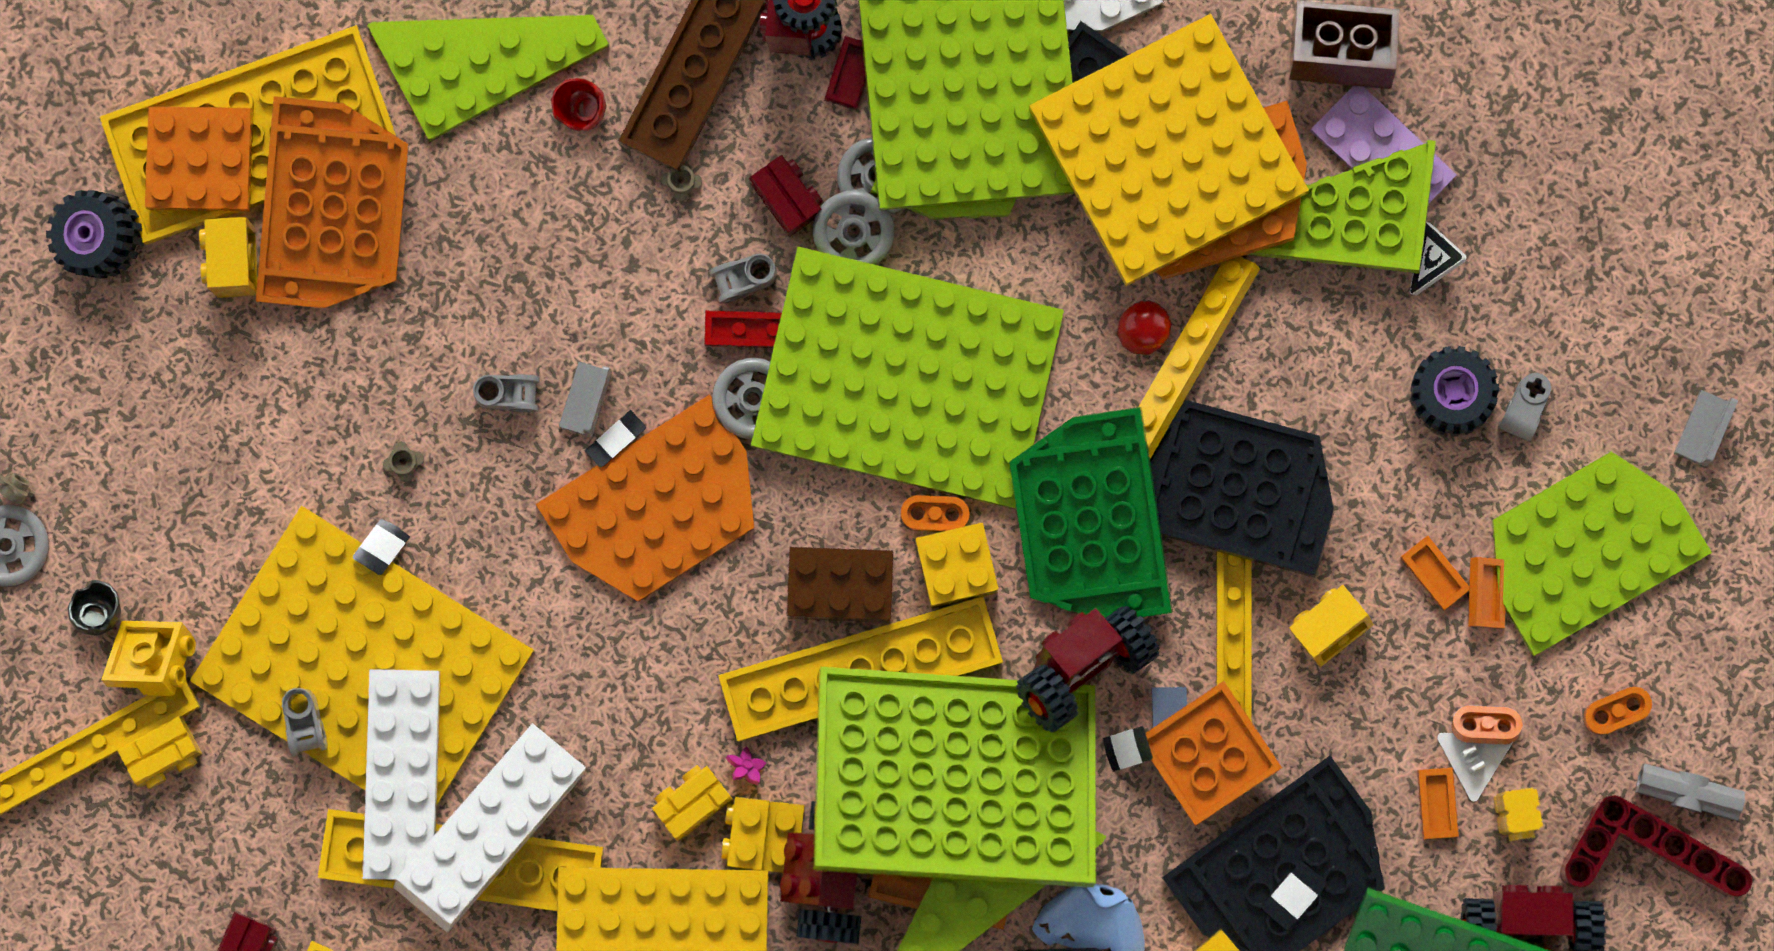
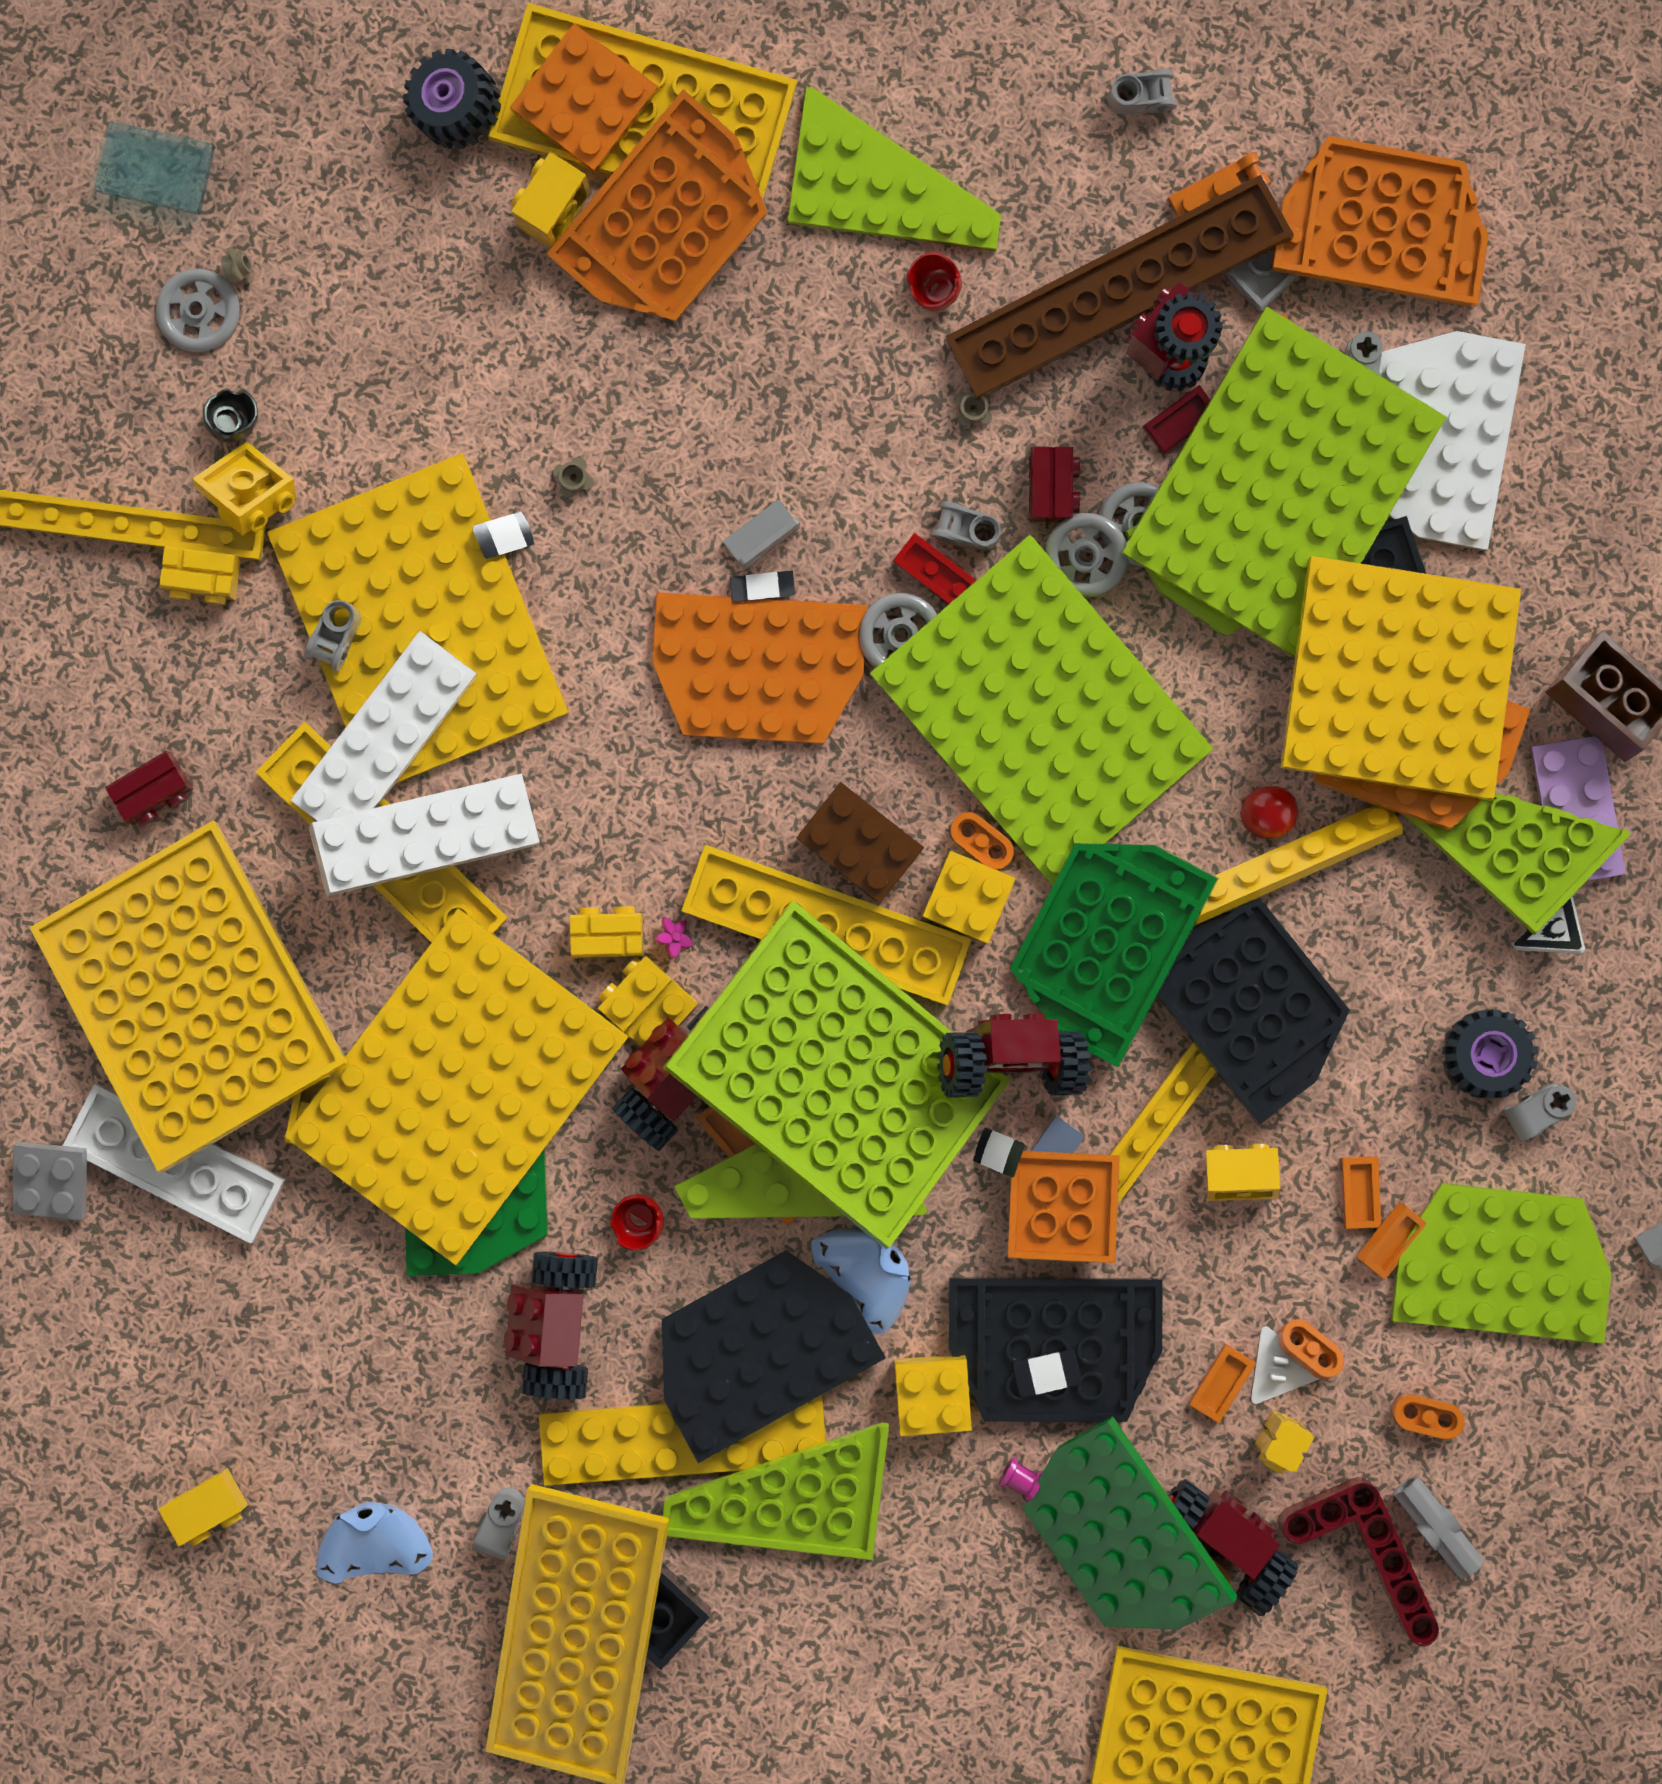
camera: 30 degrees right, 5 degrees up
light grey piece [473,374,540,412] -> none

